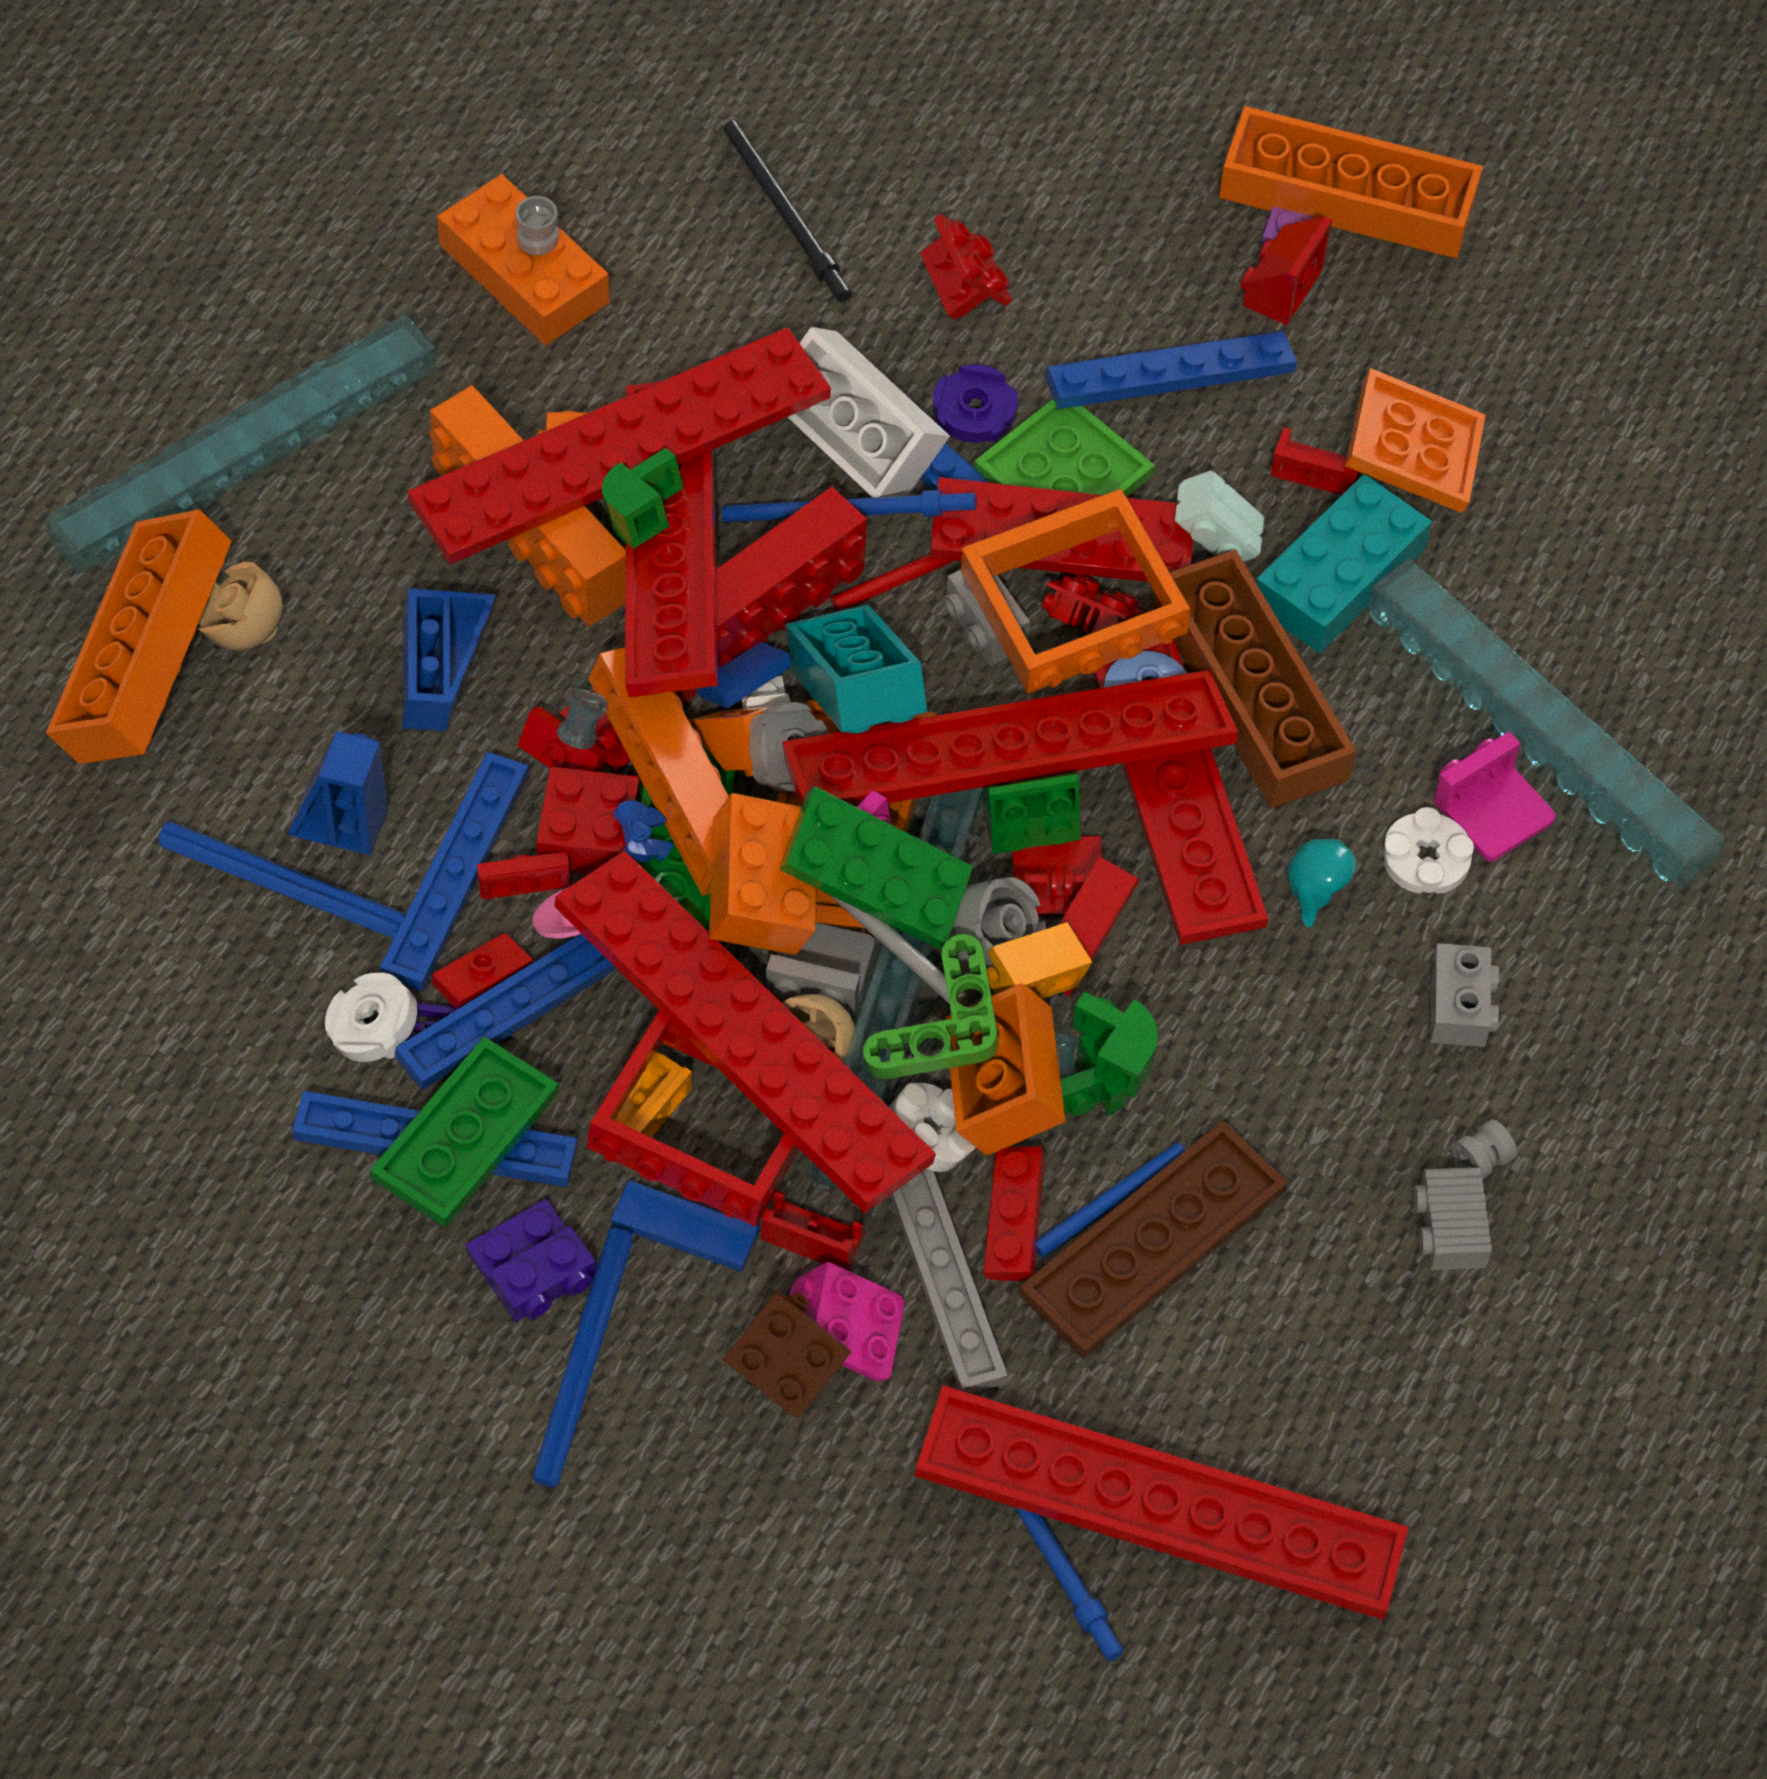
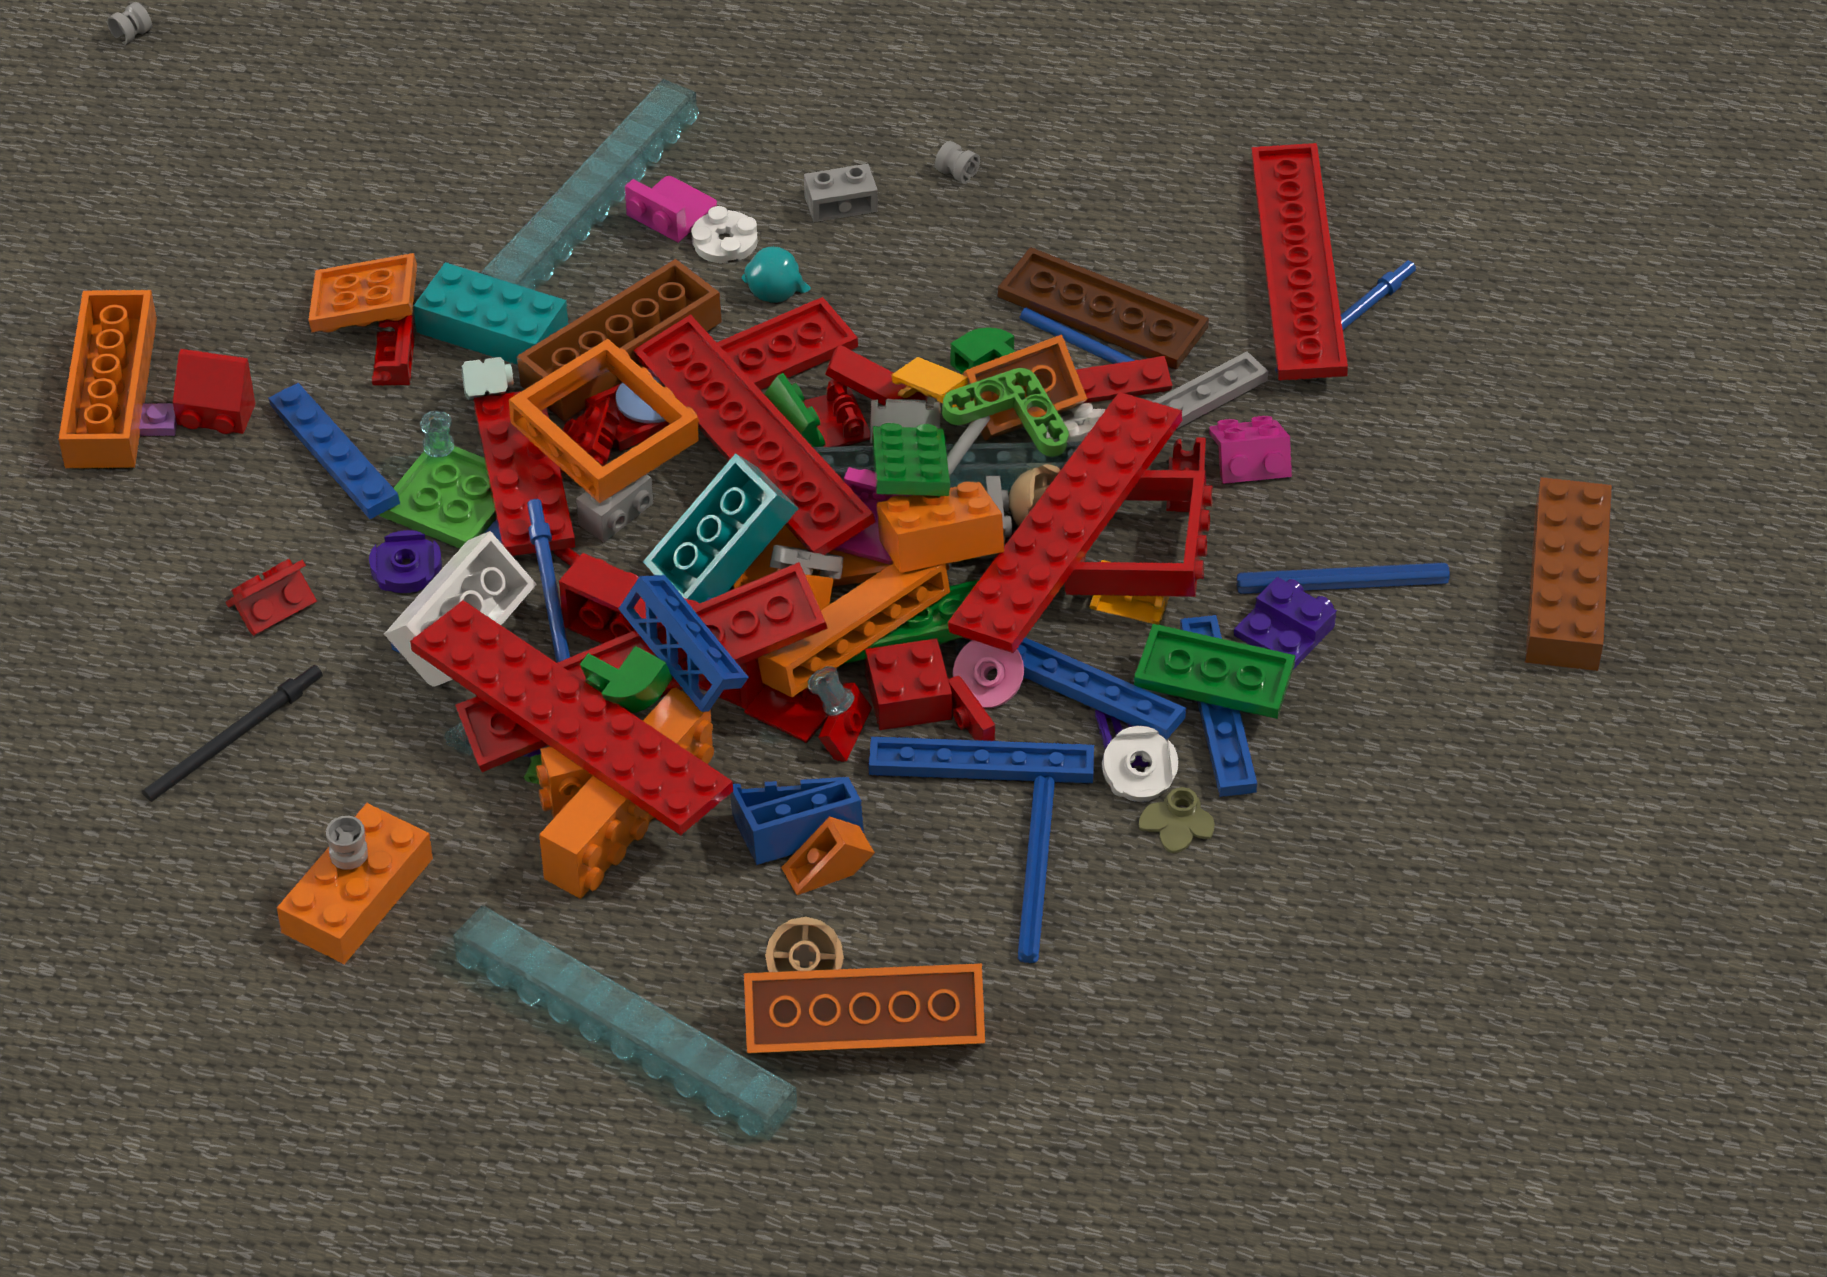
camera: 105 degrees left, 10 degrees down
blue wedge [287,731,388,855] -> none
red plate [432,933,533,1010] -> none
blue tile [611,1180,760,1272] -> none
blue piece [613,800,673,862] -> none
reddish brown hinge [722,1291,852,1418] -> none
green brick [1072,992,1158,1098] -> none
light grey brick [1413,1167,1492,1270] -> none
none -> clear light blue bush [420,411,454,458]
none -> blue fence [618,575,749,712]
none -> orange slope [781,816,875,895]
none -> olive plate [1139,787,1215,853]
none -> dark orange brick [1525,477,1612,671]

